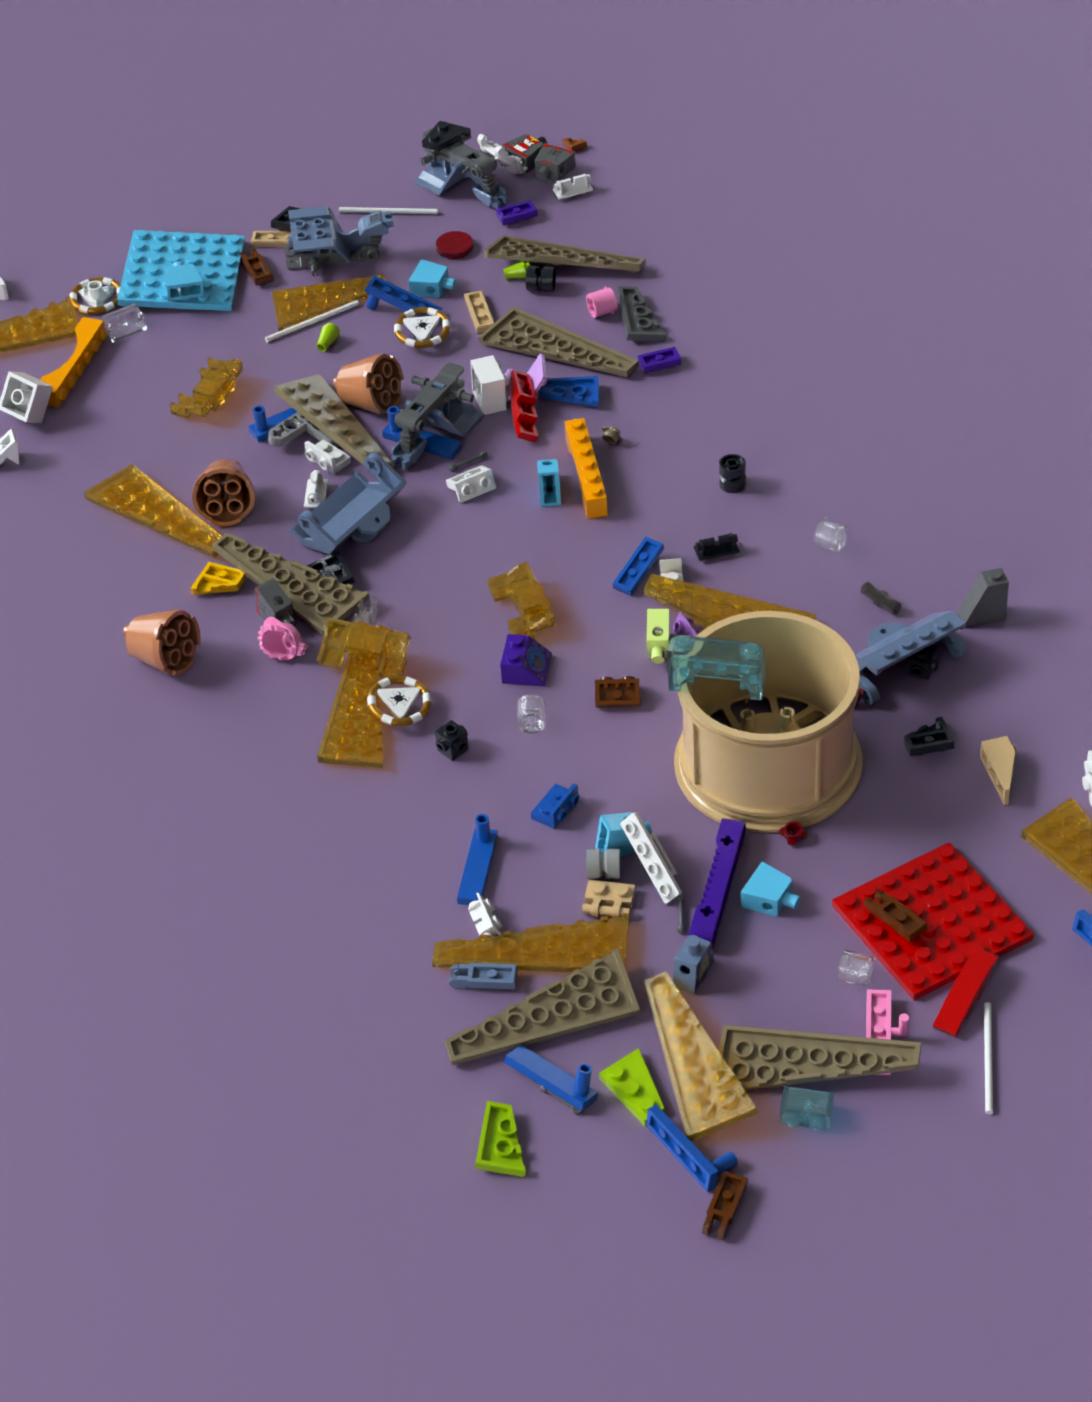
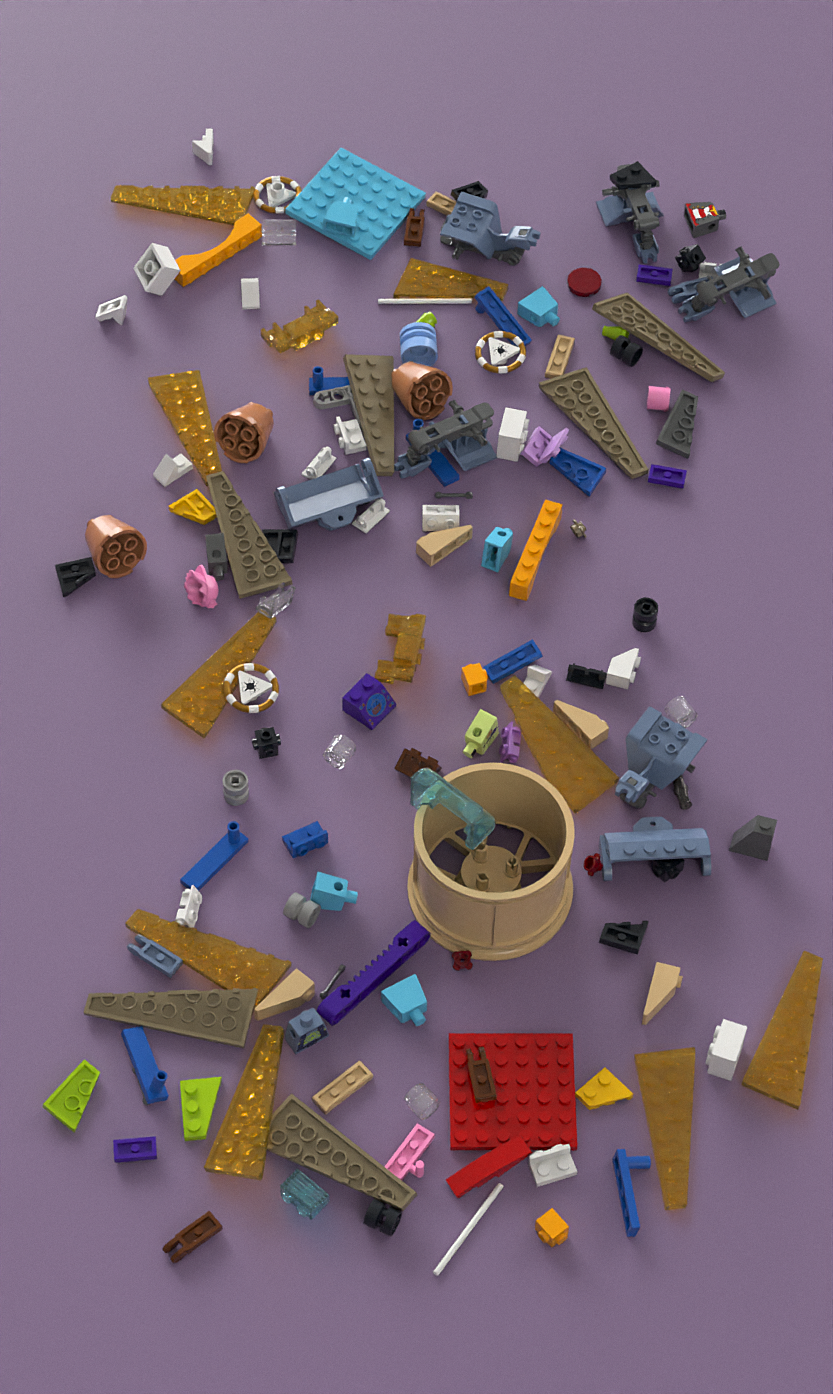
camera: 25 degrees right, 10 degrees up
clear yellow bracket [317,617,411,678] -> none
white axle [339,207,438,215] -> none
white animal [477,134,528,175] -> none
red slope [510,370,539,442] -> none
dark grey torso [535,143,576,181] -> none
dark orange tile [562,138,587,152] -> none
tan plate [582,880,635,919] -> none
white bracket [620,812,682,904] -> none
blue piece [646,1105,738,1192] -> none
none -> black wing [55,557,96,597]
none -> dark purple plate [113,1136,157,1163]
none -> white slope [153,454,193,487]
none -> light grey wheel [223,770,249,806]
none -> white slope [241,278,260,309]
none -> tan slope [254,968,315,1021]
none -> tan tile [312,1060,373,1115]
none -> white hinge [352,498,390,533]
none -> black wheel [363,1199,402,1237]
none -> light blue wheel [400,322,438,366]
none -> tan slope [416,525,473,567]
none -> light orange brick [461,663,488,696]
none -> white bracket [528,1144,577,1187]
none -> light orange brick [535,1208,569,1248]
none -> tan slope [553,700,609,750]
none -> yellow wing [575,1067,633,1110]
none -> white slope [606,648,641,689]
none -> sand blue piece [615,706,708,809]
none -> sand blue hinge [667,276,717,304]
none -> black brick [675,244,706,272]
none -> piece [678,246,780,323]

